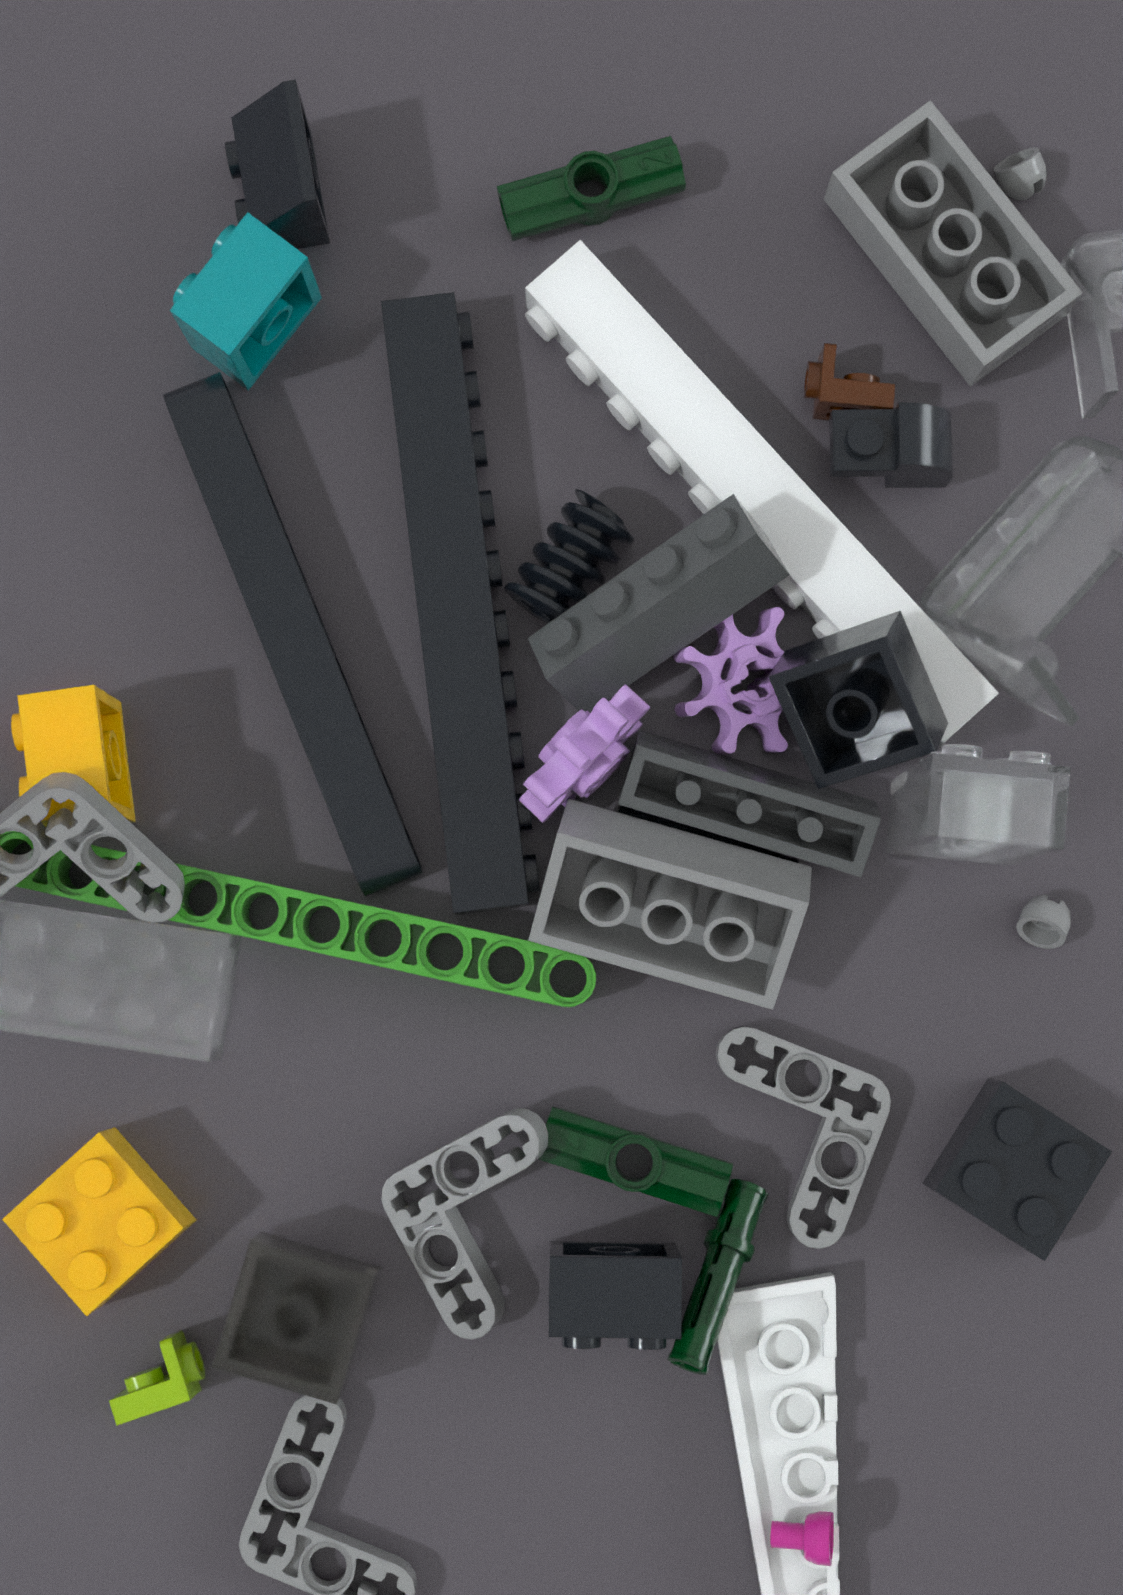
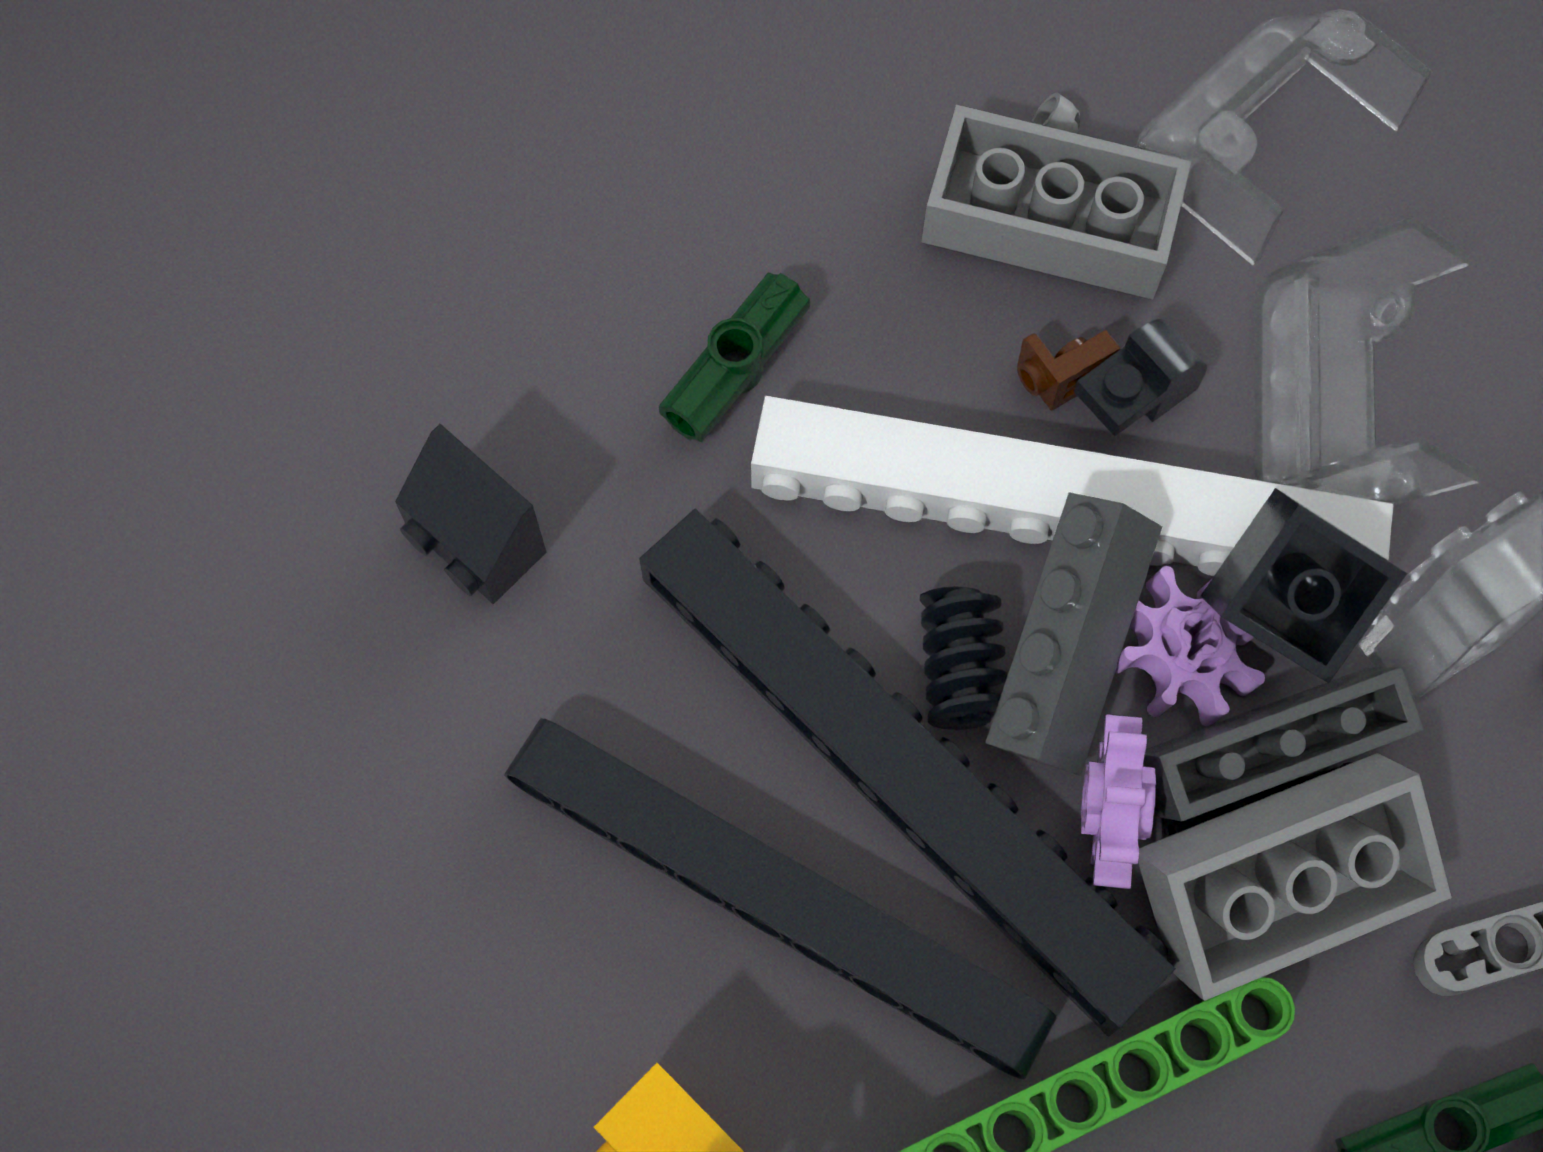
camera: 40 degrees left, 15 degrees down
teal brick [170,212,322,391] -> none

